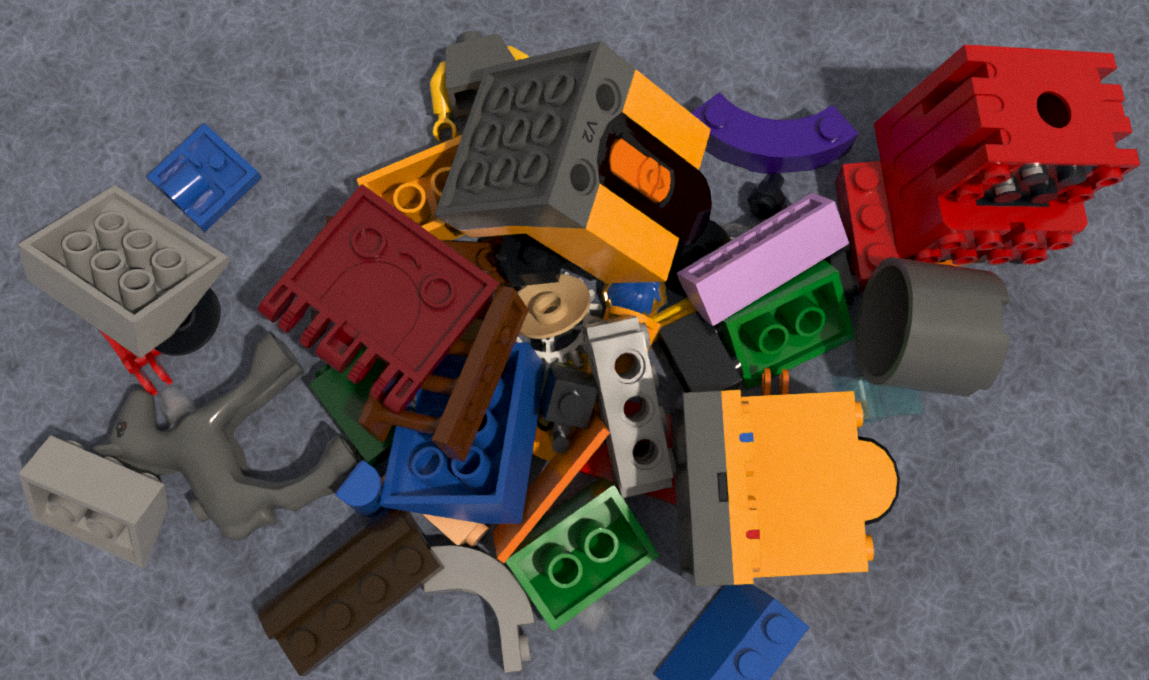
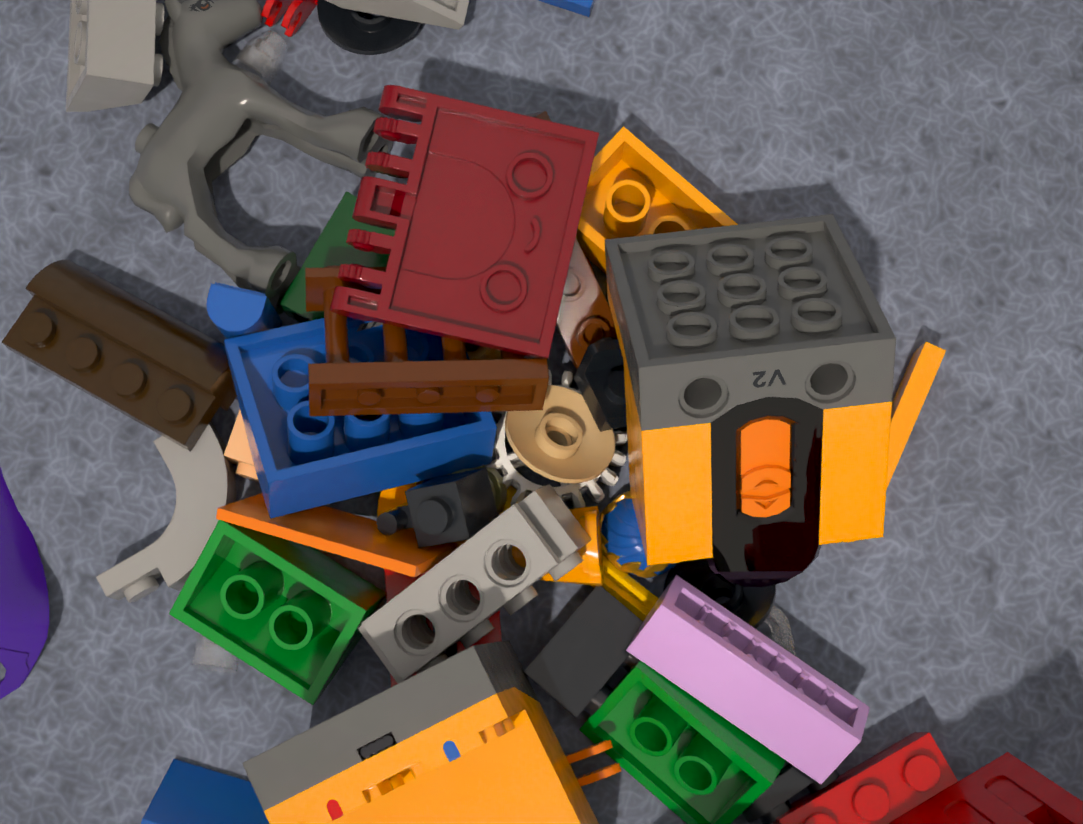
camera: 60 degrees right, 5 degrees up
dark grey torso [430,31,529,144] -> none
dark purple brick [691,92,859,175] -> none
black piece [747,173,787,219] -> none

